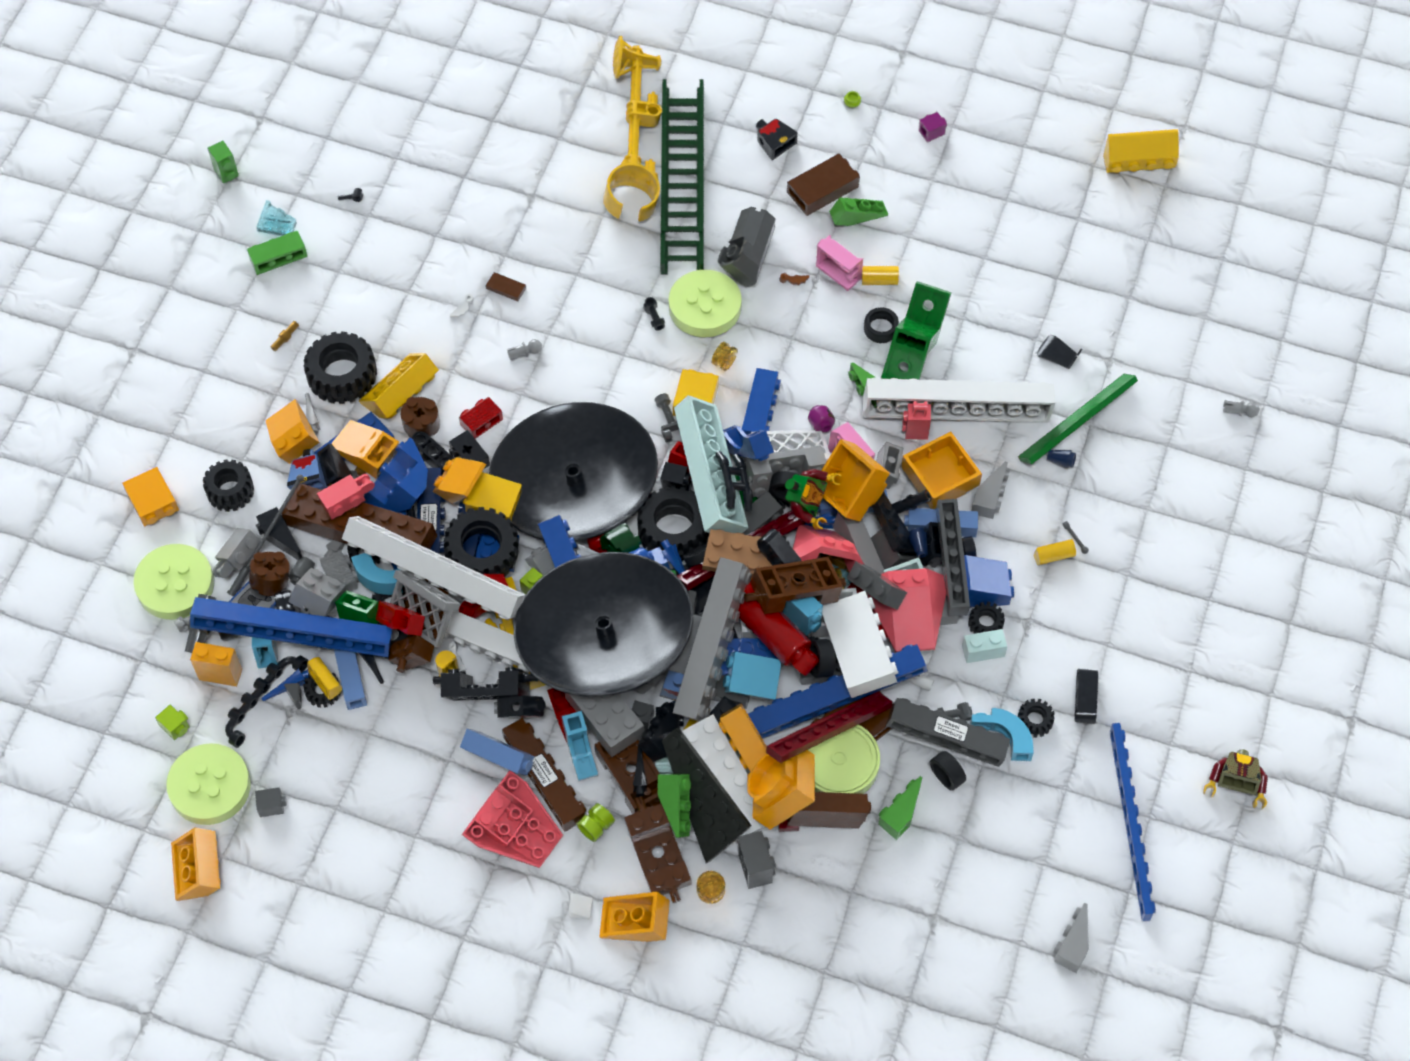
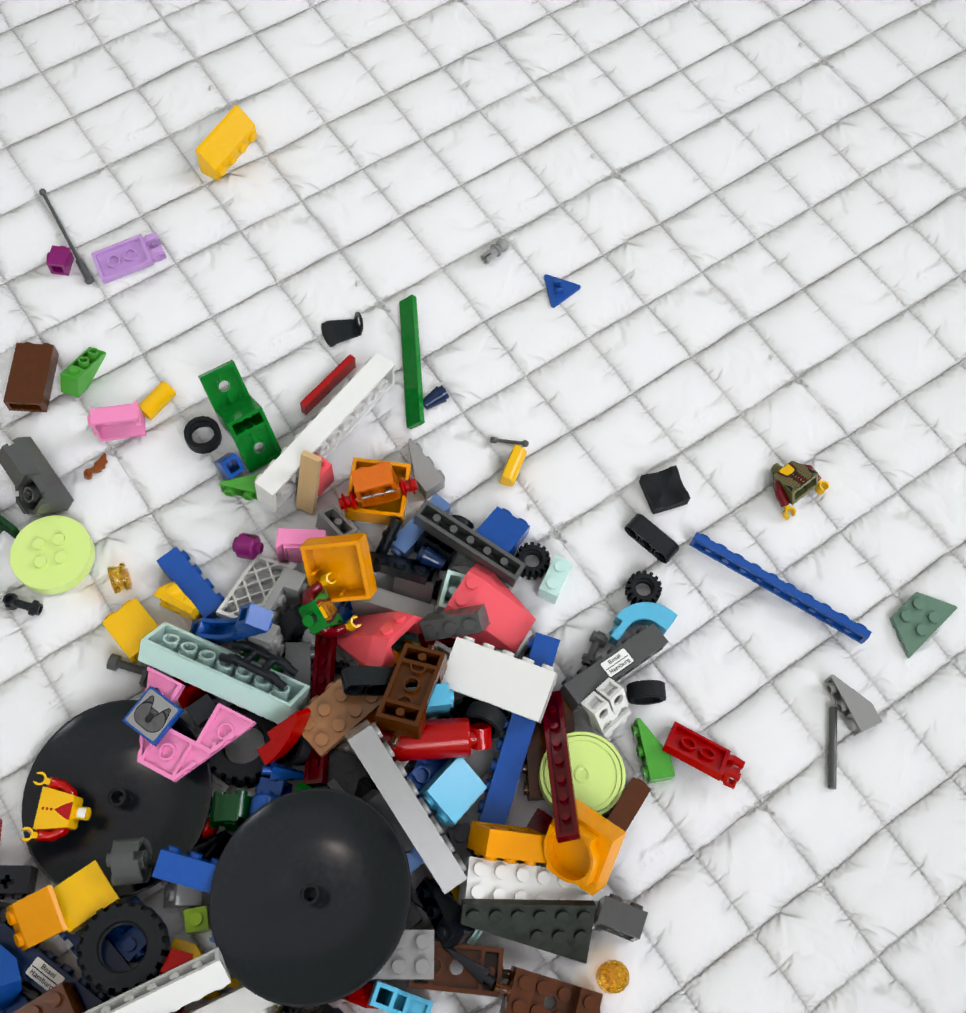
camera: 60 degrees left, 5 degrees up
bright green slope [658,774,691,838] -> none
none -> torso [20,772,91,842]
none -> dark grey piece [39,189,94,285]
none -> lavender tile [91,232,167,284]
none -> dark grey brick [106,836,153,886]
none -> tile [122,685,184,746]
none -> bright pink wing [137,666,256,782]
none -> yellow slope [154,581,202,621]
none -> blue brick [213,452,246,480]
none -> red slope [257,708,311,765]
none -> tan tile [295,450,322,515]
none -> red tile [300,354,356,415]
none -> orange brick [338,461,418,513]
none -> blue piece [544,274,581,308]
none -> white hips [581,677,631,738]
none -> black brick [639,465,690,514]
none -> red tile [662,722,745,789]
none -> dark grey bar [828,707,837,790]
none -> sand green wing [890,592,958,658]

